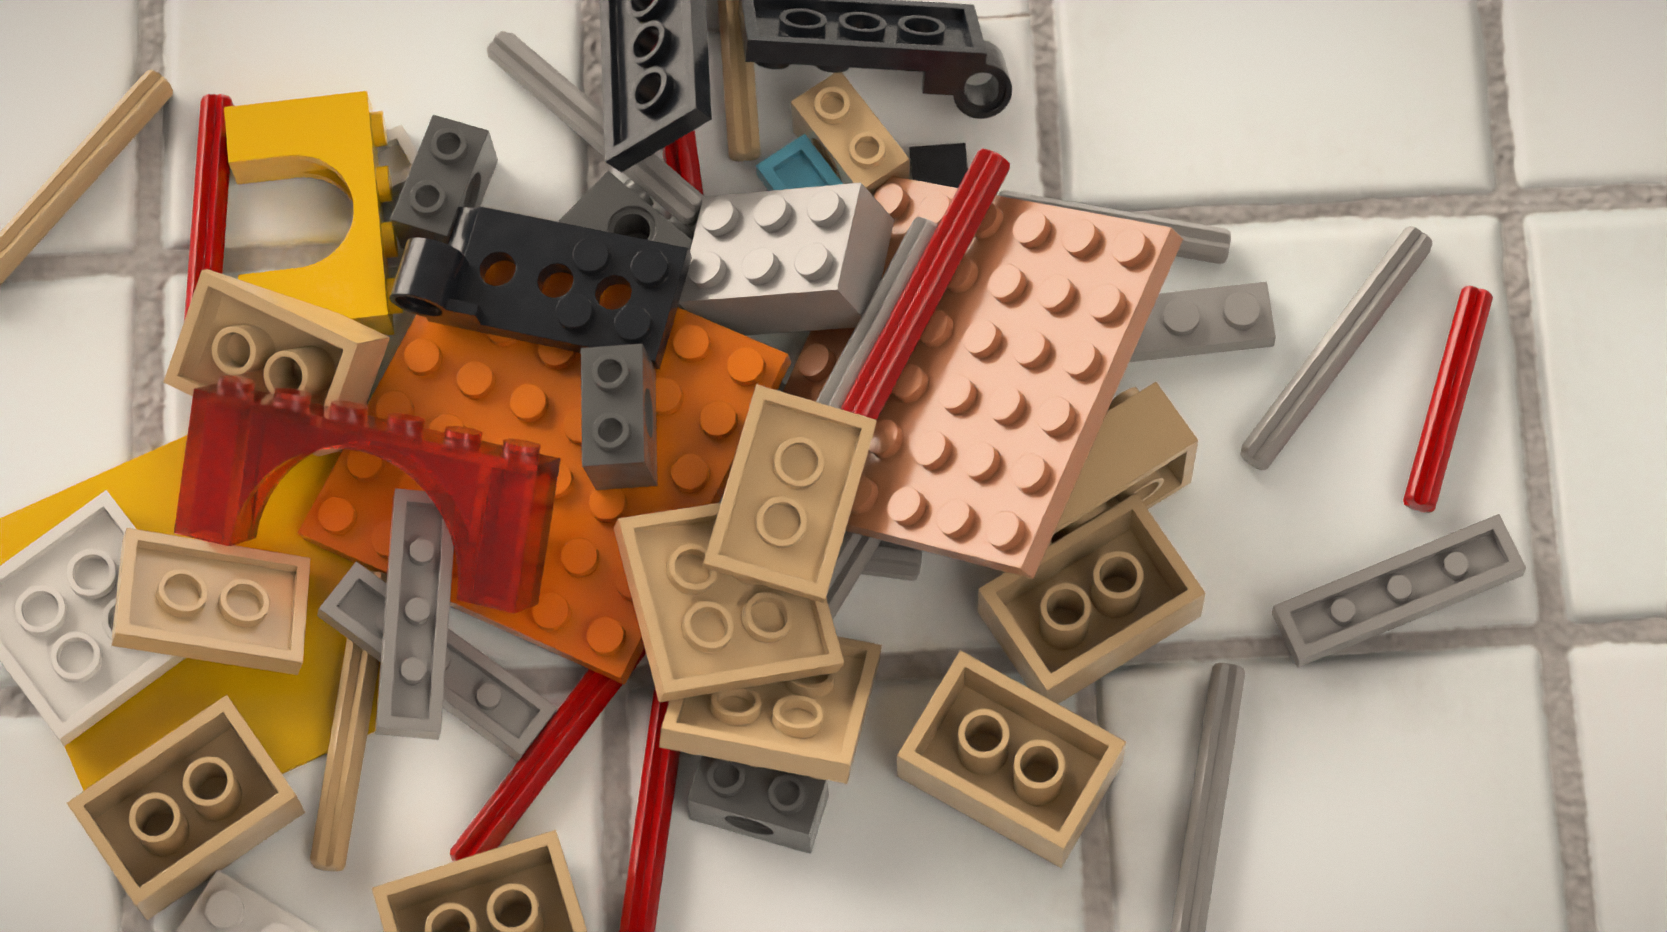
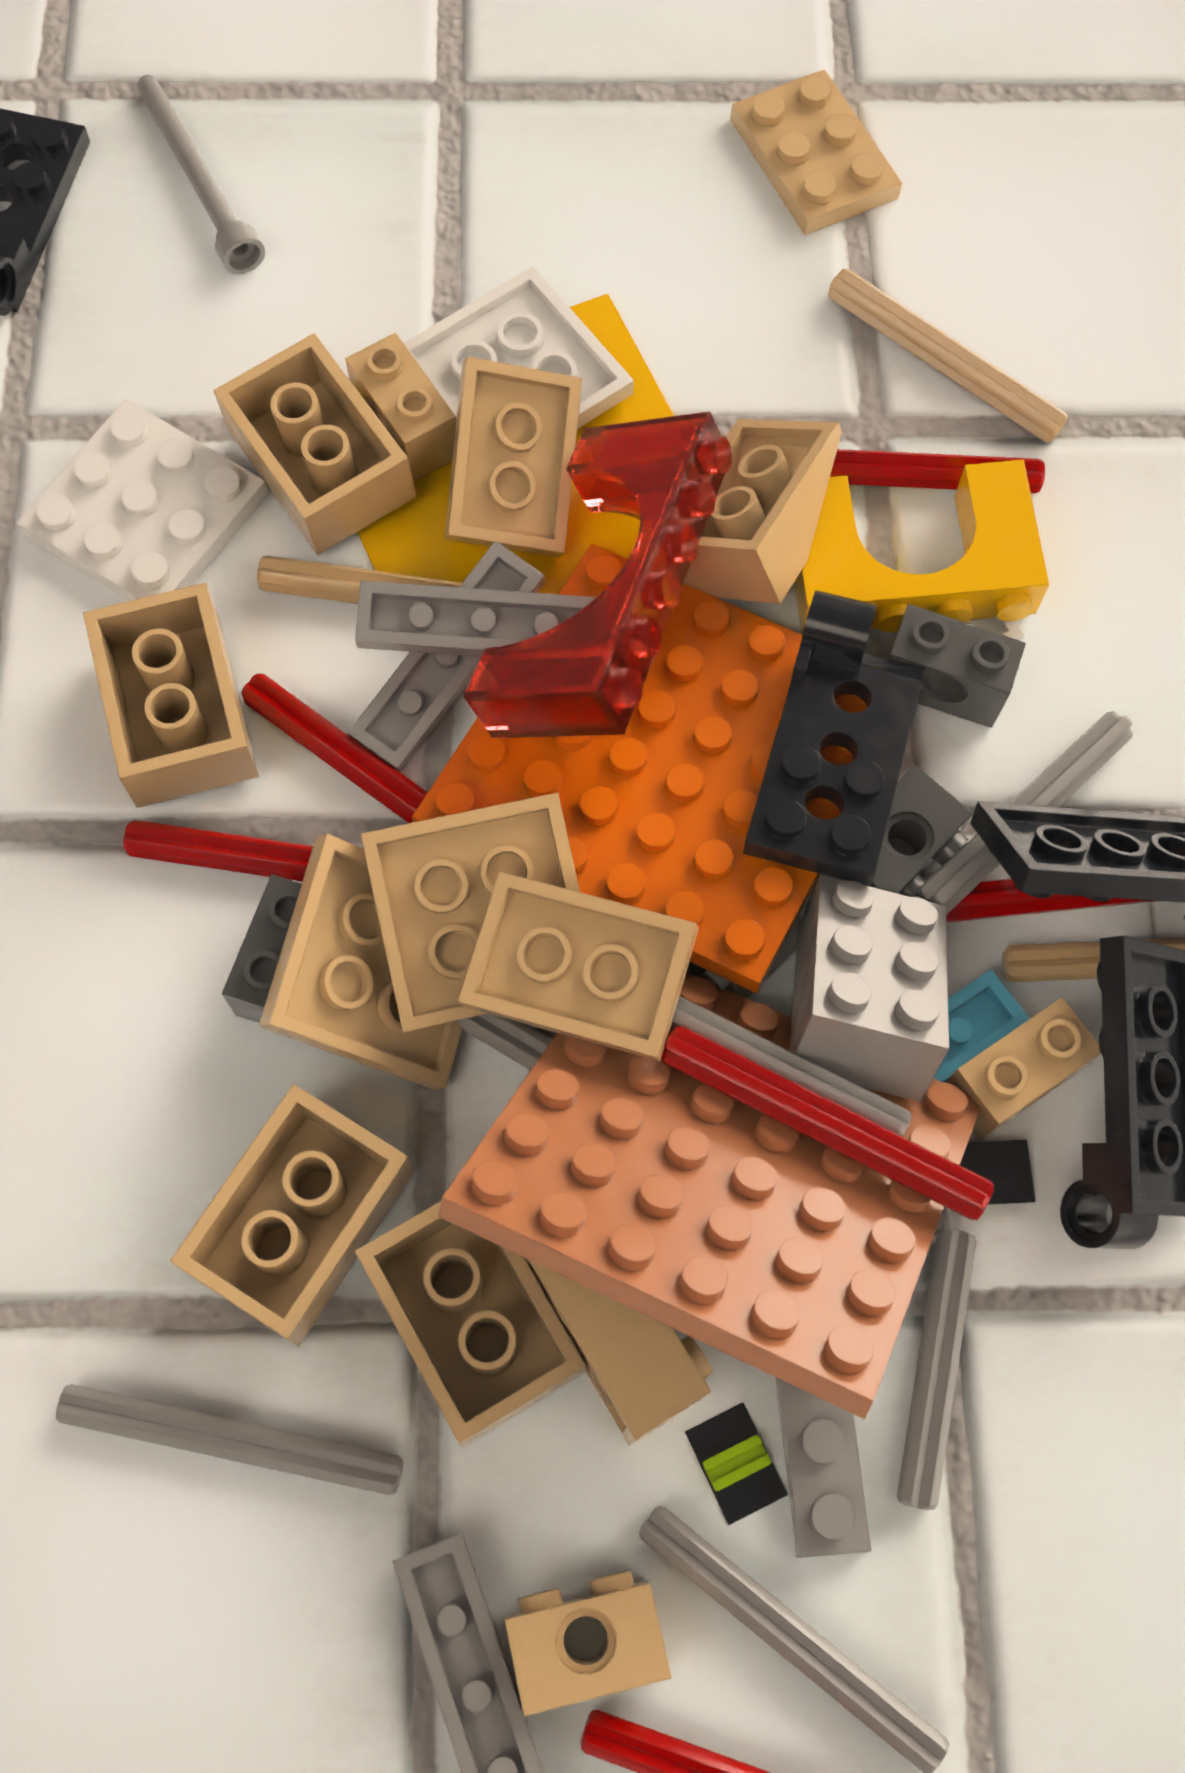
camera: 85 degrees right, 0 degrees up
dark grey brick [581,344,657,490] -> none
none -> tan brick [345,332,456,482]
none -> tan brick [505,1570,672,1716]
none -> black piece [685,1402,788,1525]

